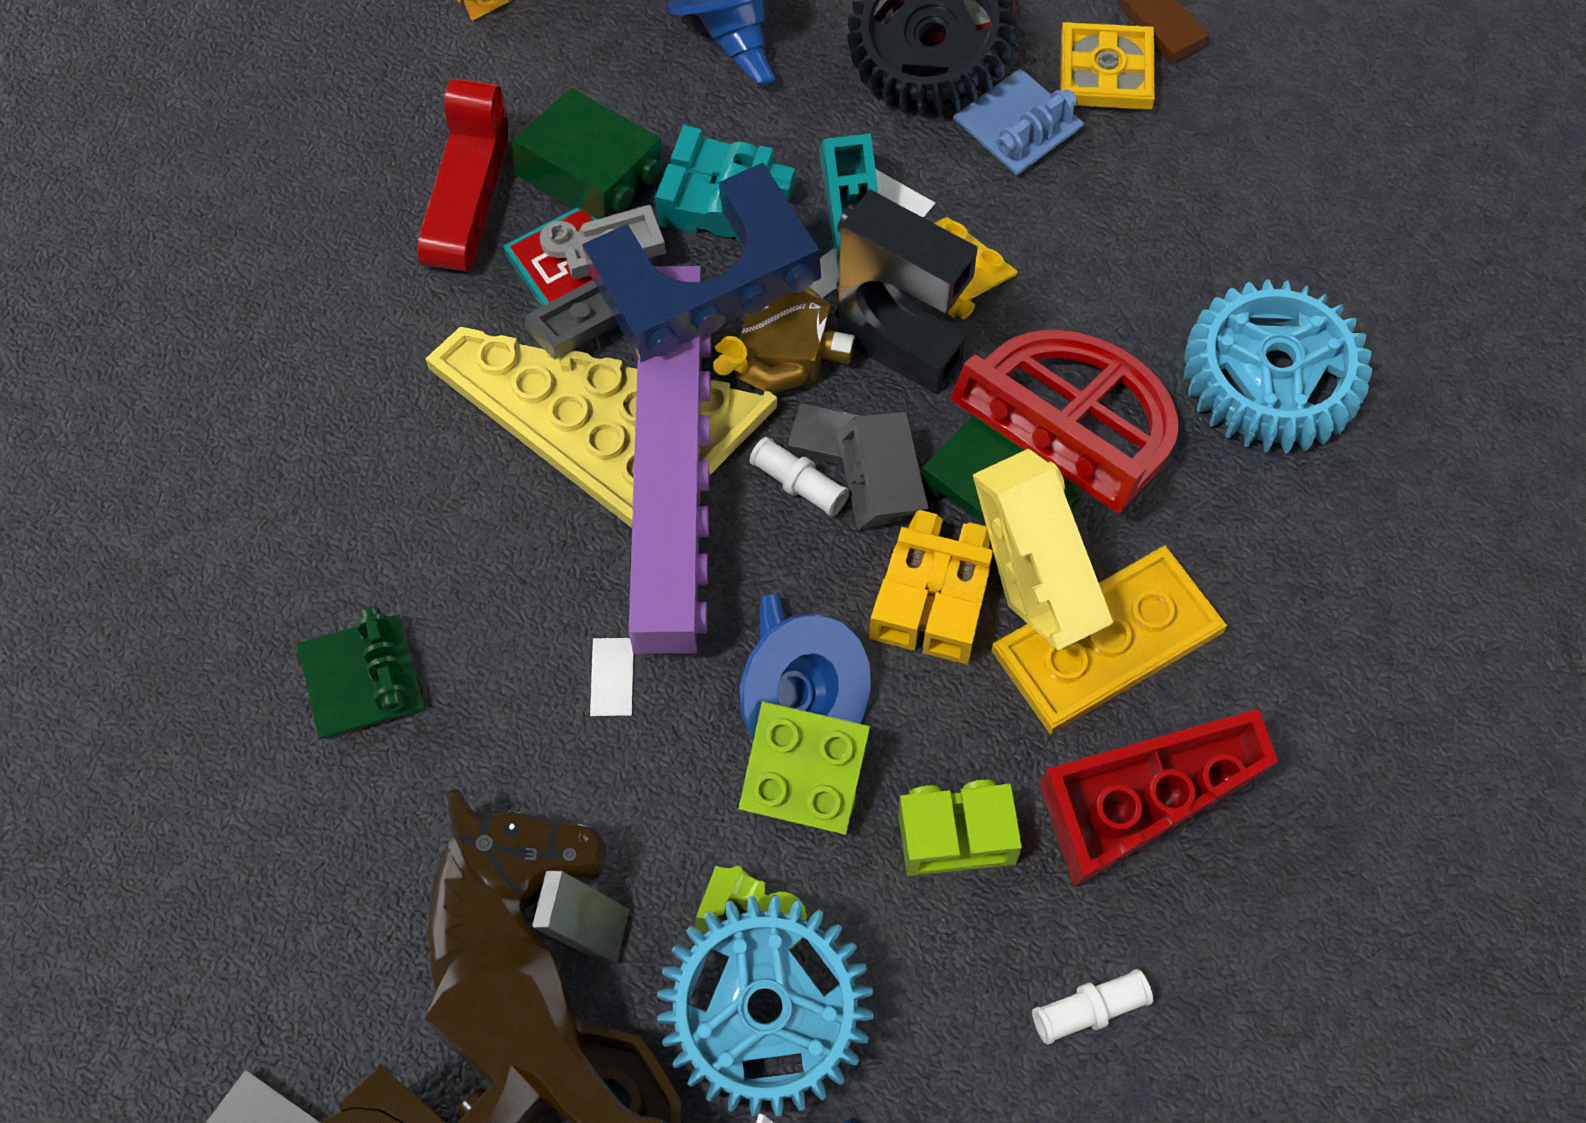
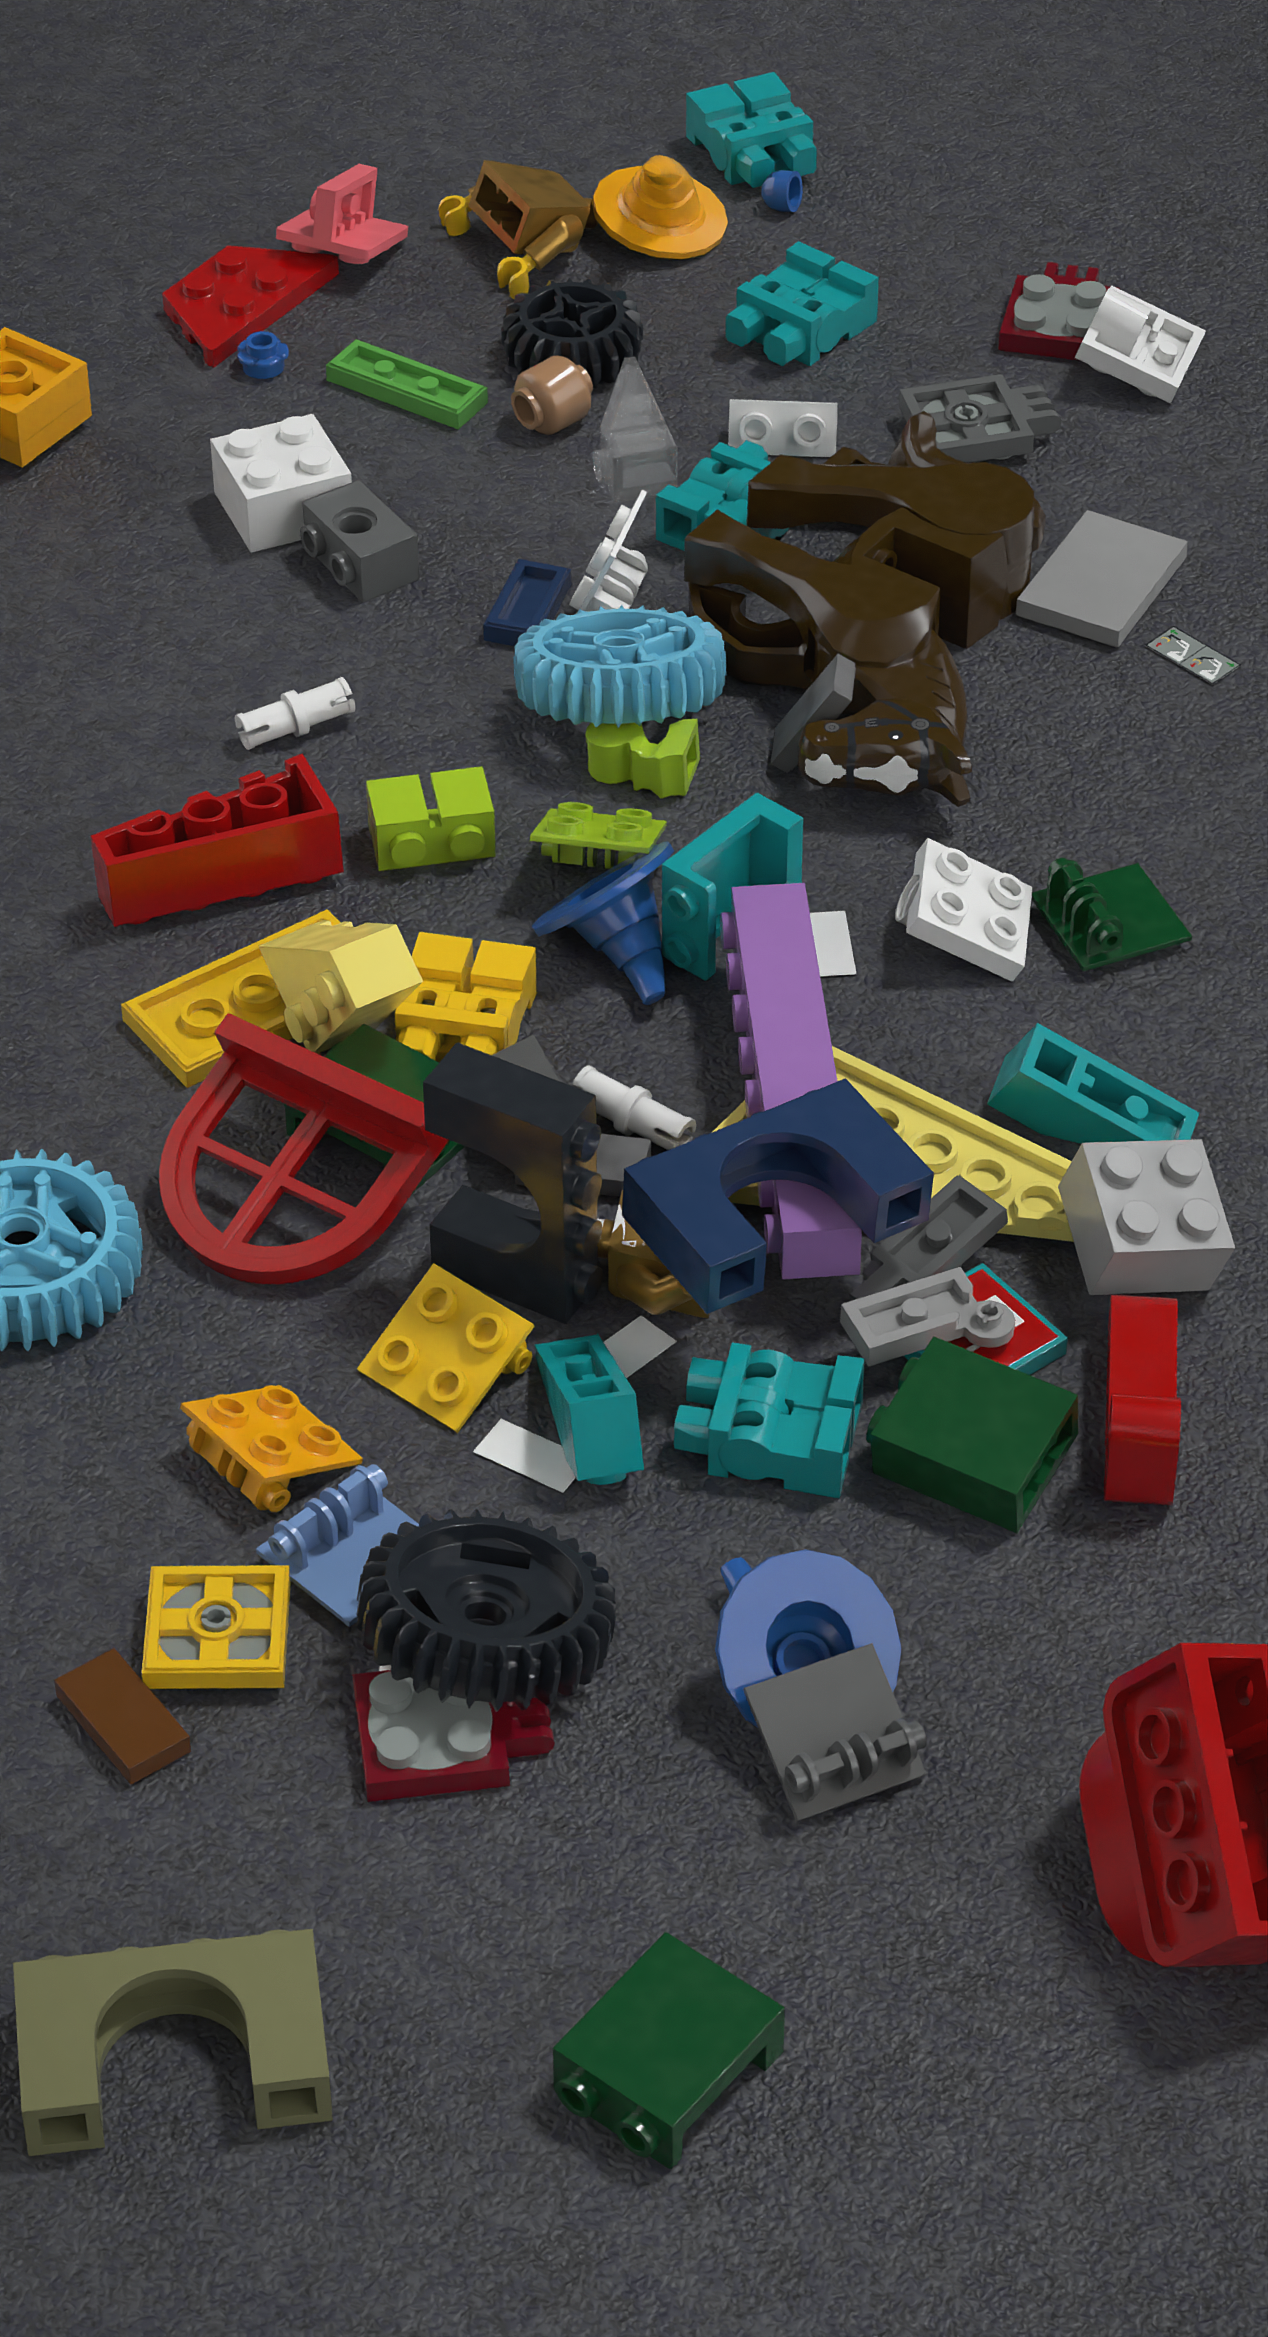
camera: 175 degrees right, 20 degrees down
none -> light orange hinge [180,1385,363,1512]
none -> teal panel [662,793,803,980]
none -> white plate [895,838,1032,982]
none -> teal slope [987,1023,1199,1144]
none -> light grey brick [1058,1139,1235,1295]
none -> light grey sticker [1145,626,1241,685]

